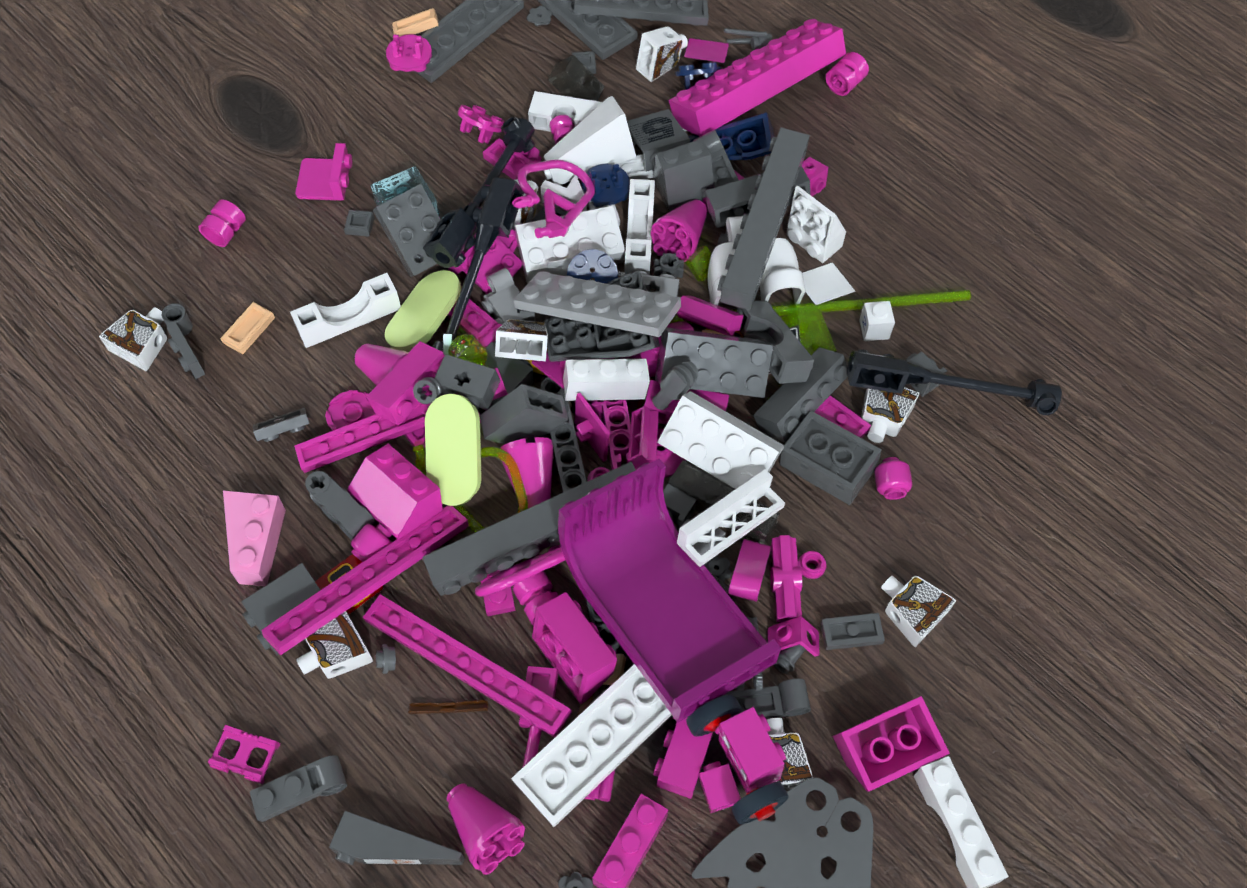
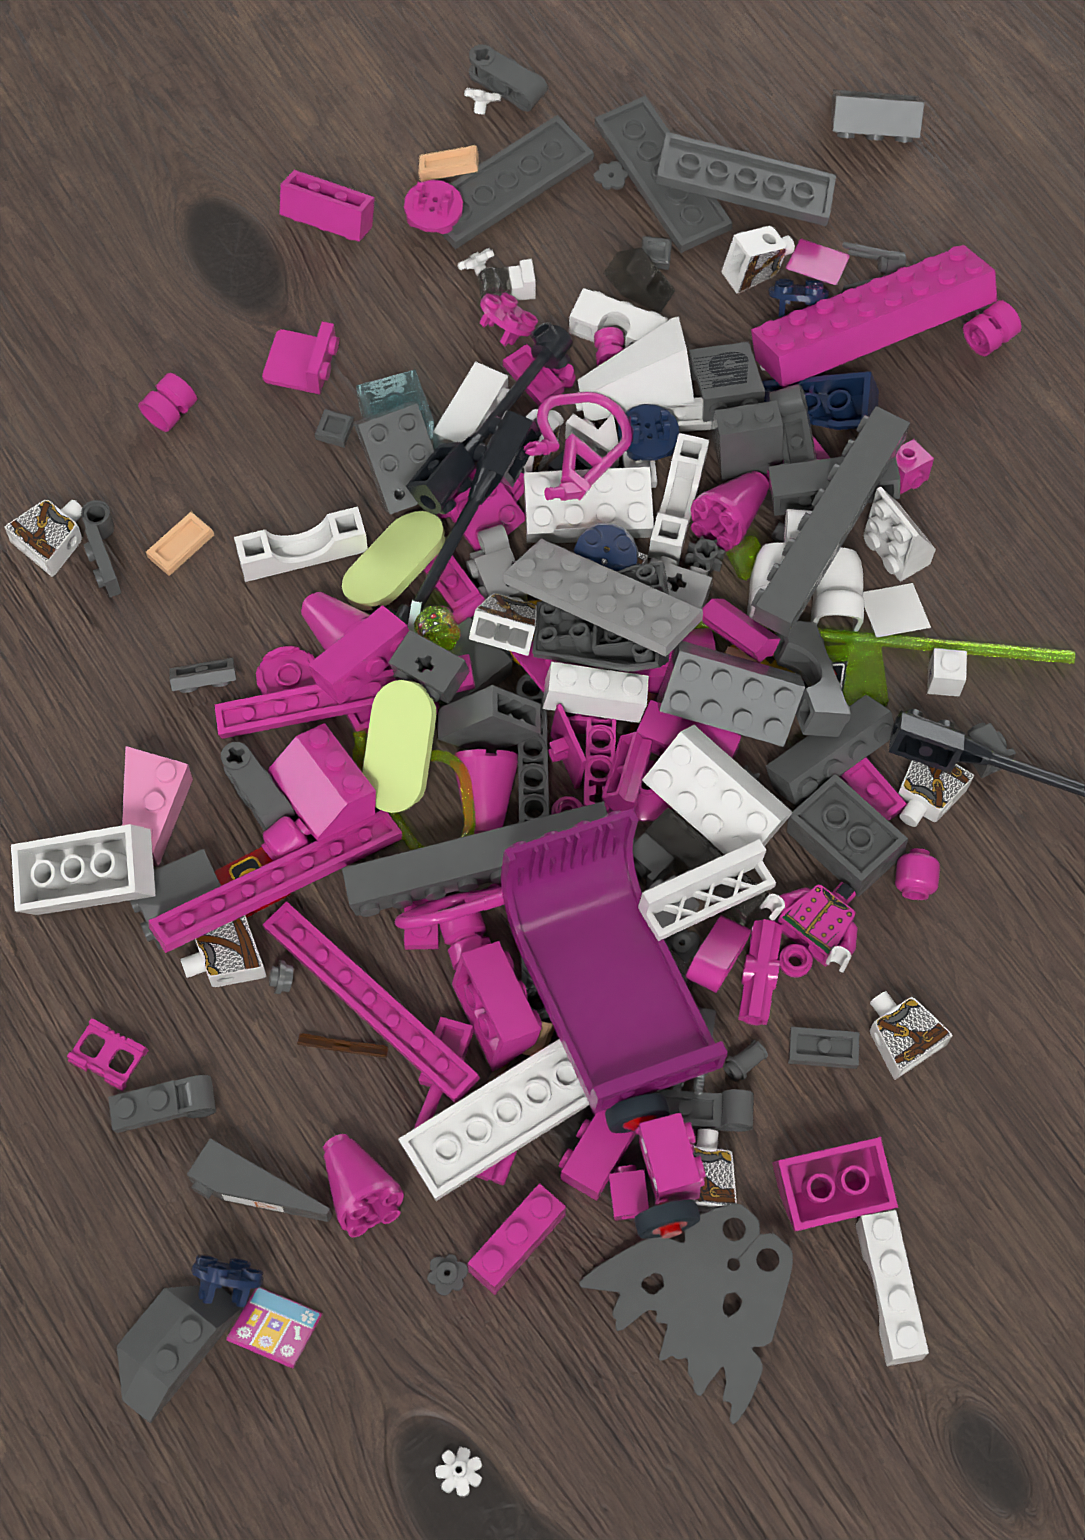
camera: 10 degrees right, 5 degrees up
dark grey bush [413,377,442,404] -> none
dark grey arm [652,362,698,410] -> none
dark pink bracket [768,616,820,657] -> none
none -> white brick [11,824,155,915]
none -> dark pink brick [280,170,374,242]
none -> white brick [433,362,510,449]
none -> white plant [457,248,495,279]
none -> leg [477,259,535,301]
none -> dark pink torso [760,882,858,973]

